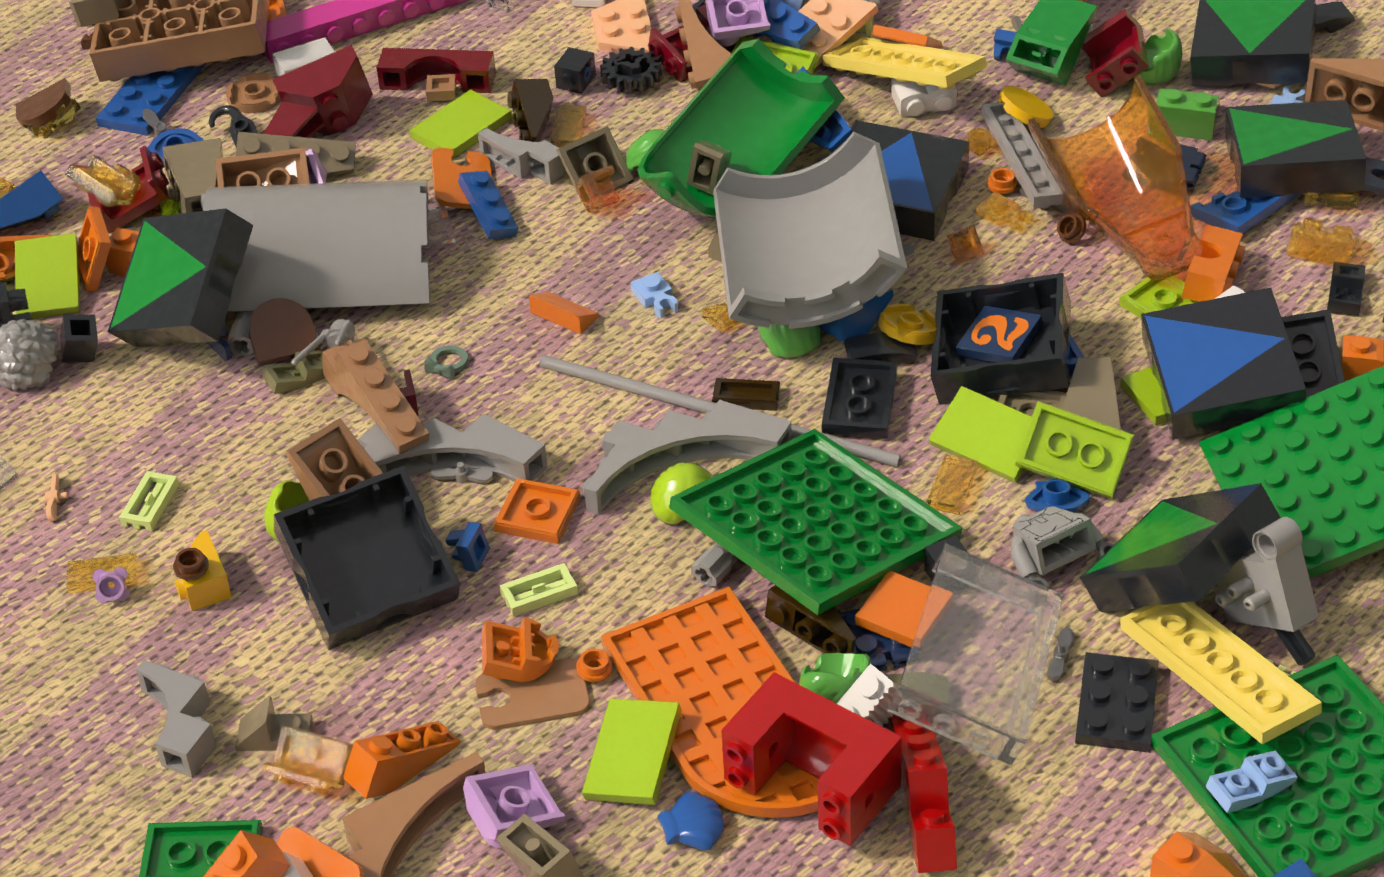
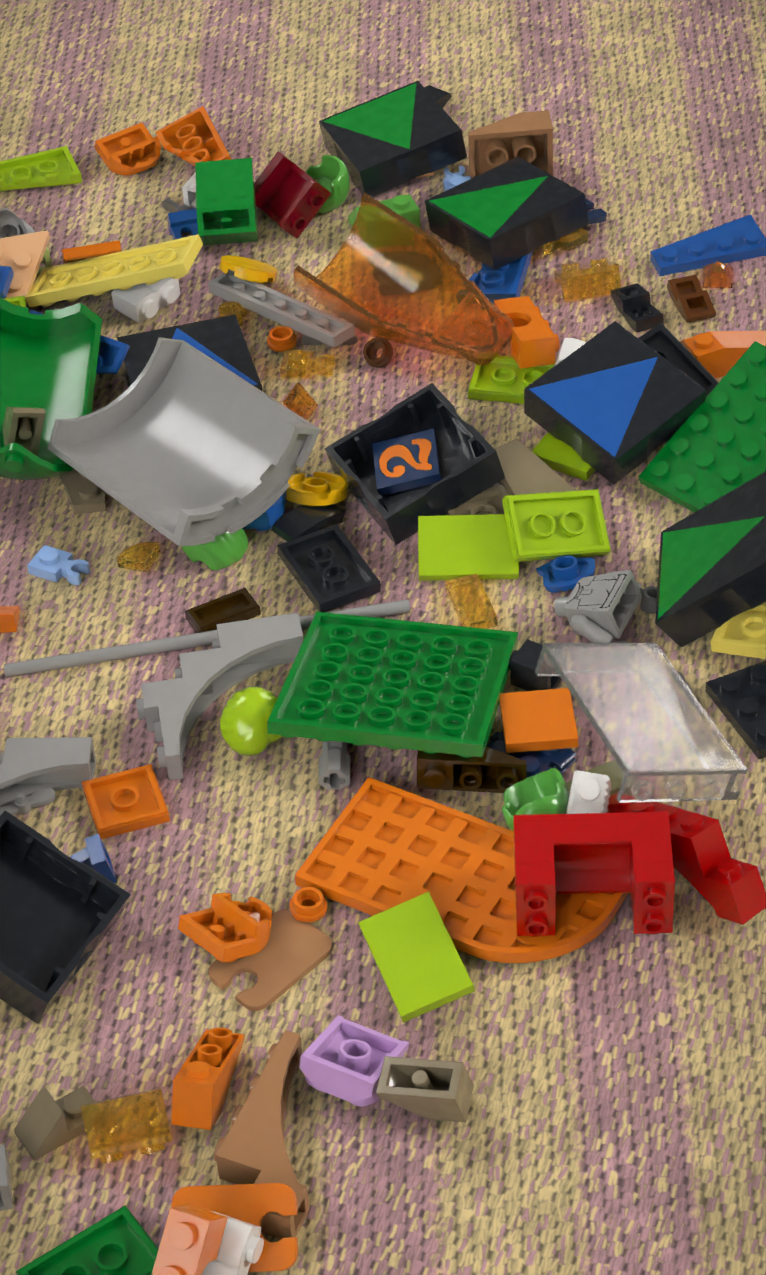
camera: 35 degrees left, 0 degrees up
yellowish green tile [499,563,578,617] -> none
blue animal [657,791,724,850] -> none

